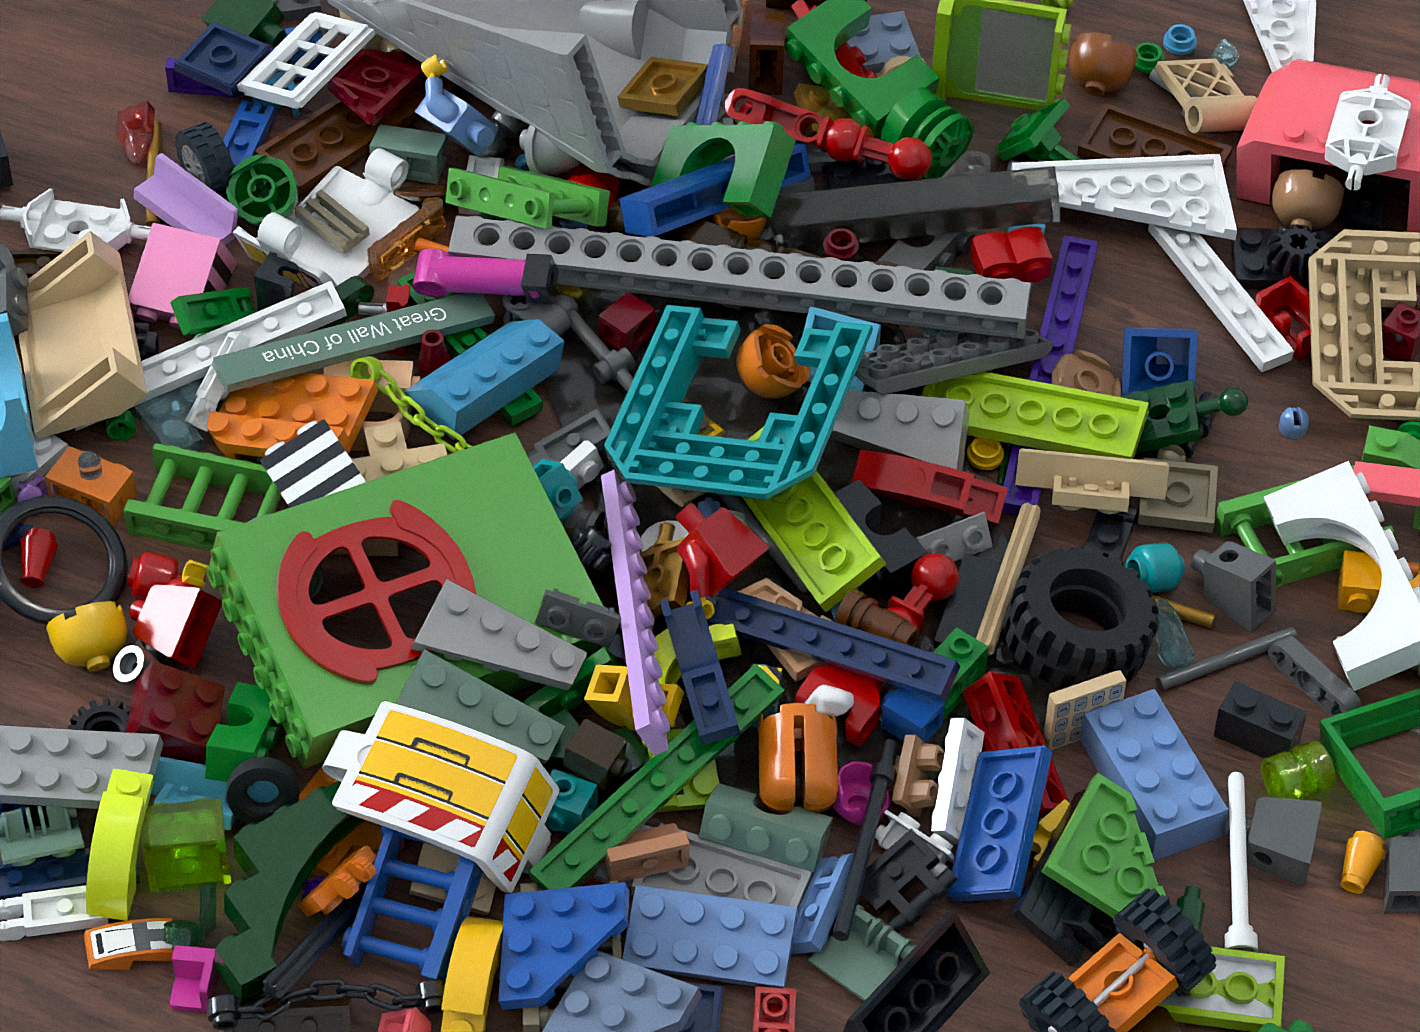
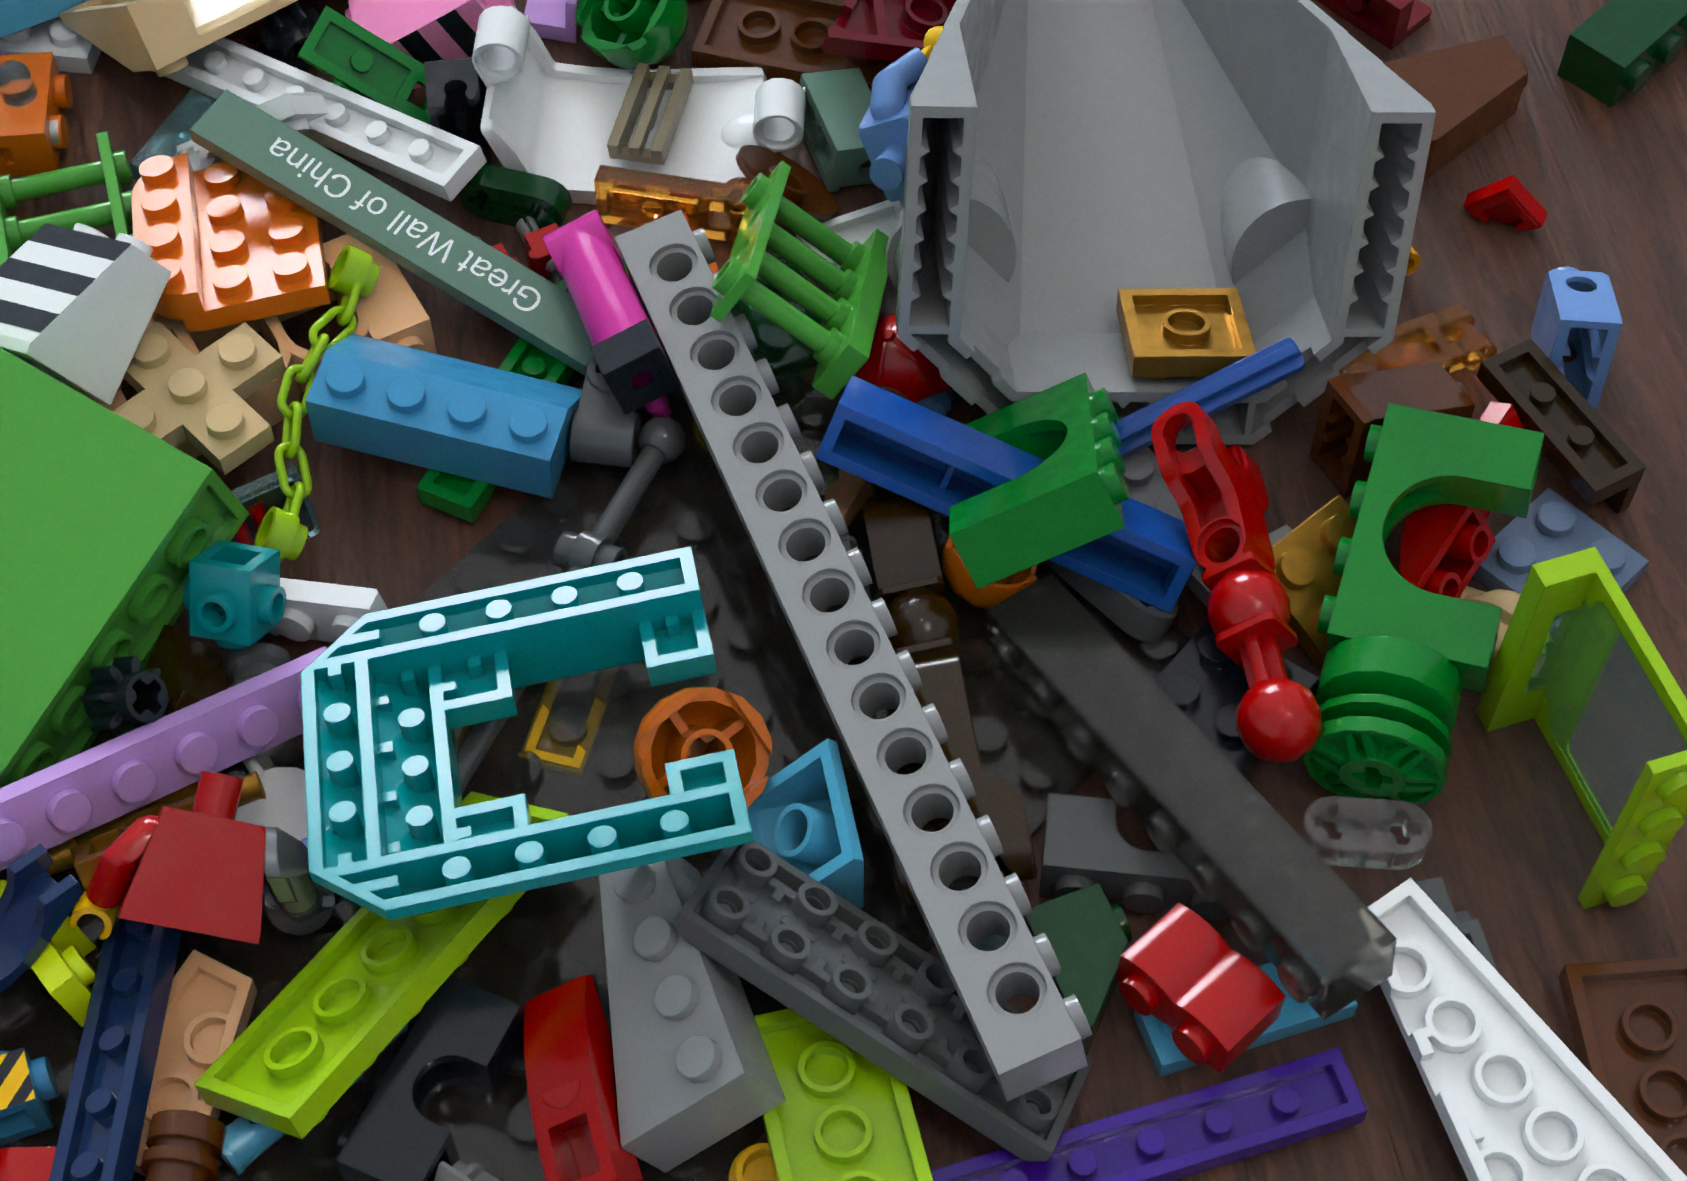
camera: 60 degrees right, 5 degrees up
green hinge [106,410,136,441] -> none
dark red cone [416,330,451,378] -> none
dark grey hinge [528,409,611,466] -> none
dark red brick [599,292,655,353] -> none
dark red cone [823,228,859,262] -> none
green piece [995,98,1080,162] -> none

